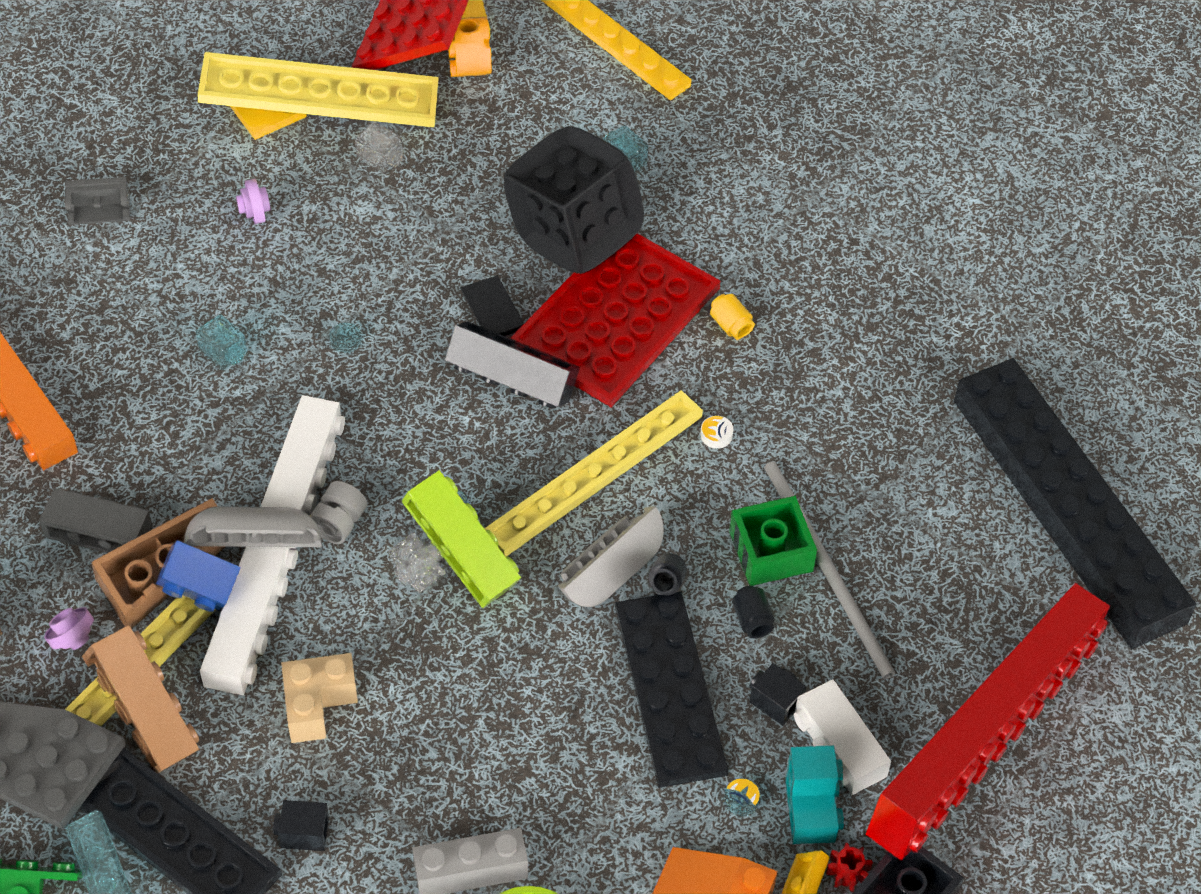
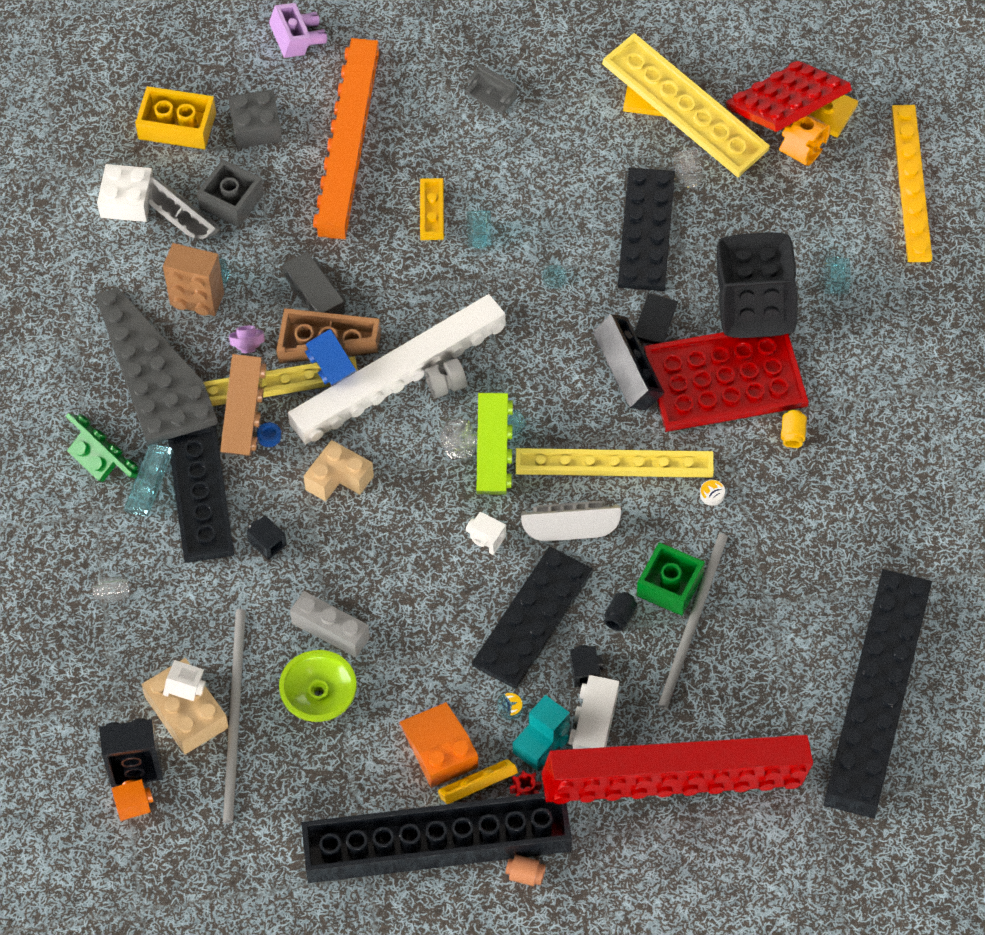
camera: 45 degrees right, 5 degrees up
light grey brick [184,506,322,548] -> none
lavender plate [236,178,270,224] -> none
black brick [648,553,687,595] -> none
none -> blue tile [257,422,282,447]
none -> yellow tile [420,178,444,240]
none -> white brick [466,512,506,555]
none -> black plate [617,167,675,291]

